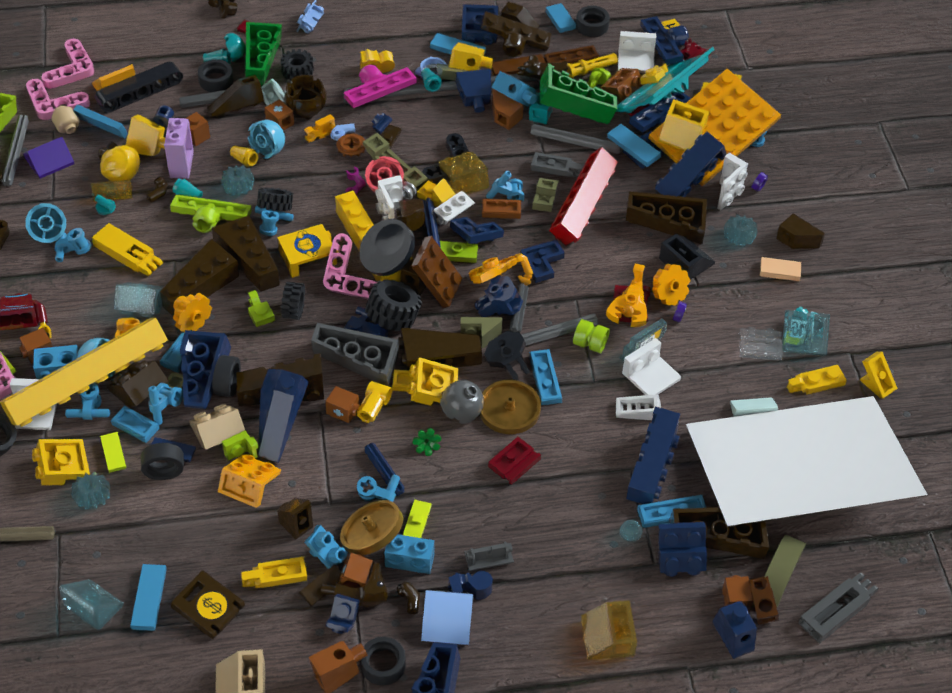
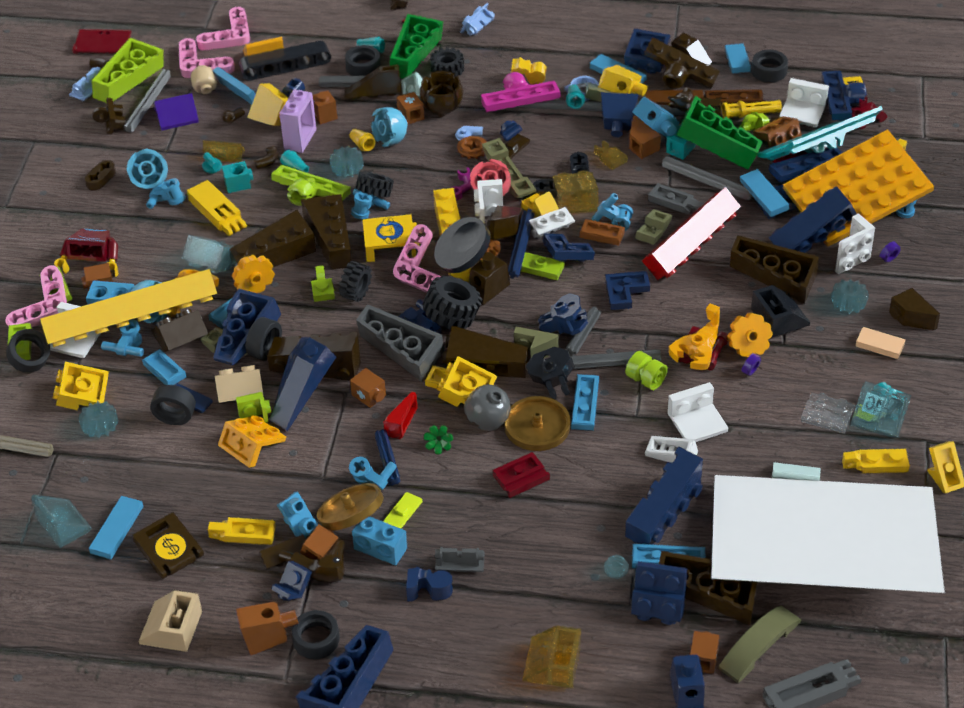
camera: 20 degrees right, 5 degrees down
yellow piece [100,145,140,184] -> none
neon yellow piece [100,432,126,473] -> none
dark azure piece [148,383,183,425] -> none
teal hair [224,33,245,62] -> none
dark brown slope [277,498,313,540] -> none
light orange plate [304,114,335,142] -> none
yellow piece [357,381,393,423] -> none
dark brown arm [397,582,420,615] -> none
light grey bush [403,181,417,200] -> none
reddish brown plate [411,236,462,308] -> none
light blue slope [421,590,473,645] -> none
light orange animal [469,253,533,286] -> none
clear light blue slope [622,318,668,361] -> none
yellow plate [640,63,668,85] -> none
yellow slope [658,99,709,151] -> none
reddish brown leg [749,576,779,625] -> none
none -> teal brick [222,161,254,193]
none -> red slope [383,392,418,440]
none -> clear yellow plate [594,141,628,170]

